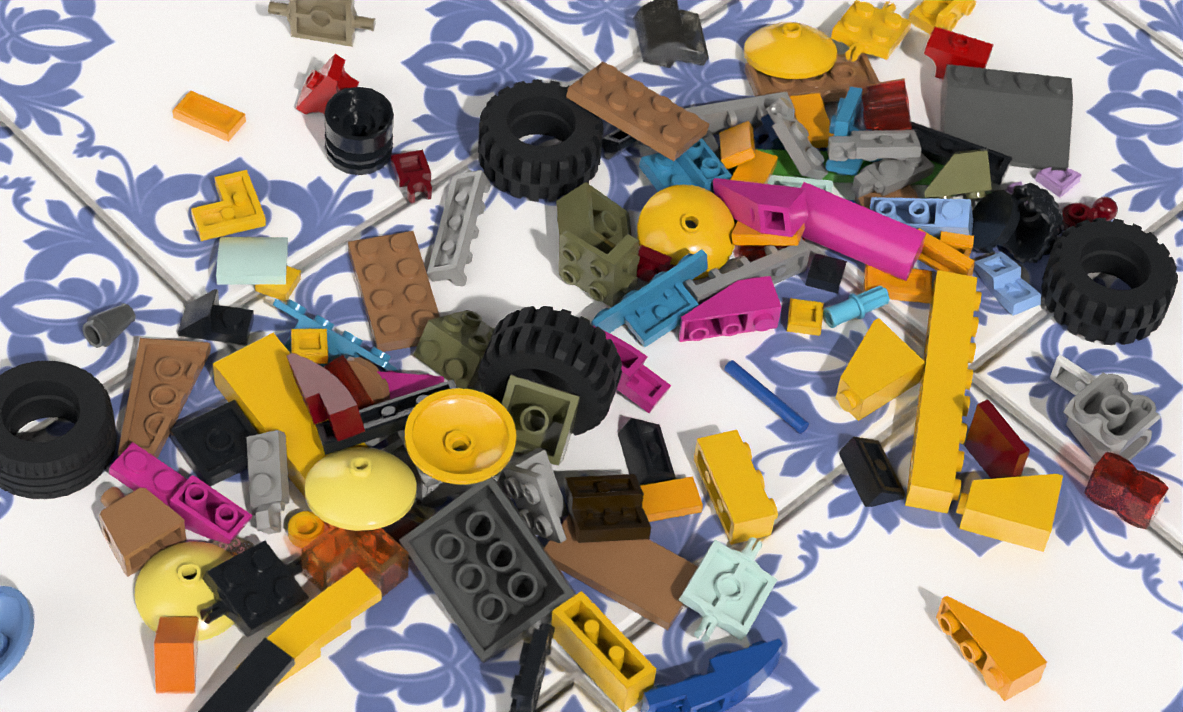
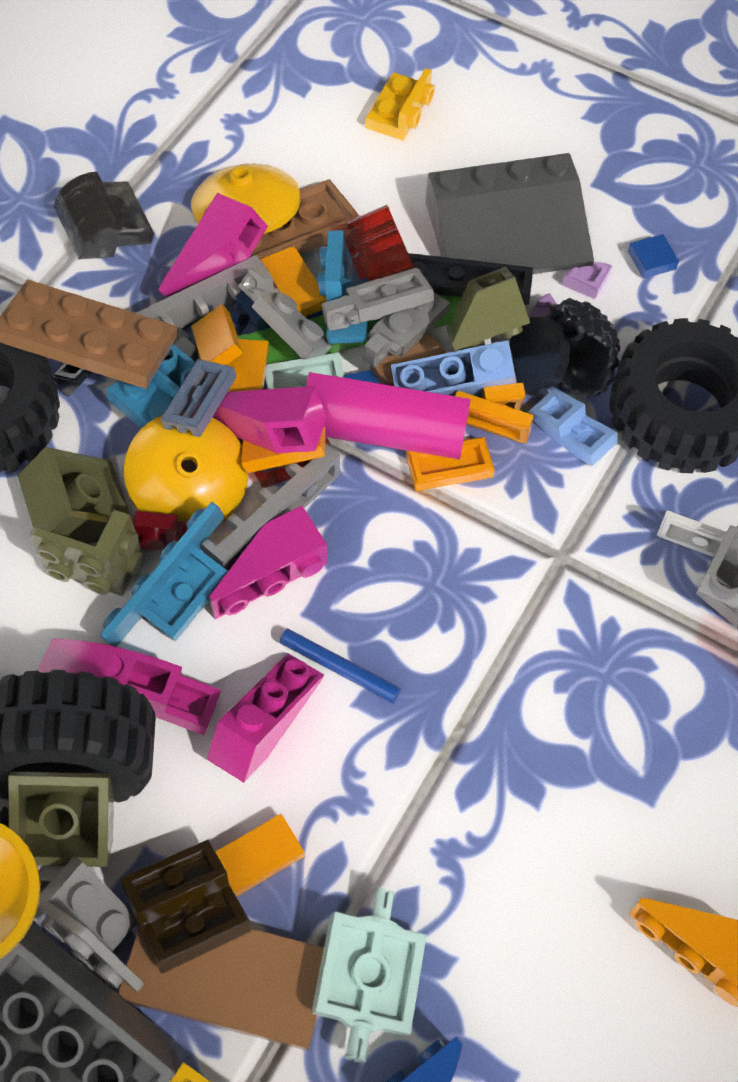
camera: 15 degrees left, 10 degrees up
black slope [618,418,676,486] -> none
yellow brick [693,429,778,545] -> none
yellow tile [786,298,824,336] -> none
black plate [806,253,847,294] -> none
medium azure axle [823,286,890,328] -> none
yellow plate [831,0,912,62] -> none
yellow slope [835,318,925,421] -> none
black slope [839,437,906,507] -> none
yellow brick [905,270,982,513] -> none
red brick [924,26,994,80] -> none
yellow slope [956,474,1063,552] -> none
dark red tile [964,399,1030,479] -> none
dark red plate [1062,197,1118,231] -> none
none -> dark pink slope [158,193,268,298]
none -> sand blue tile [160,359,237,437]
none -> dark pink slope [206,653,324,783]
none -> blue tile [628,234,679,279]

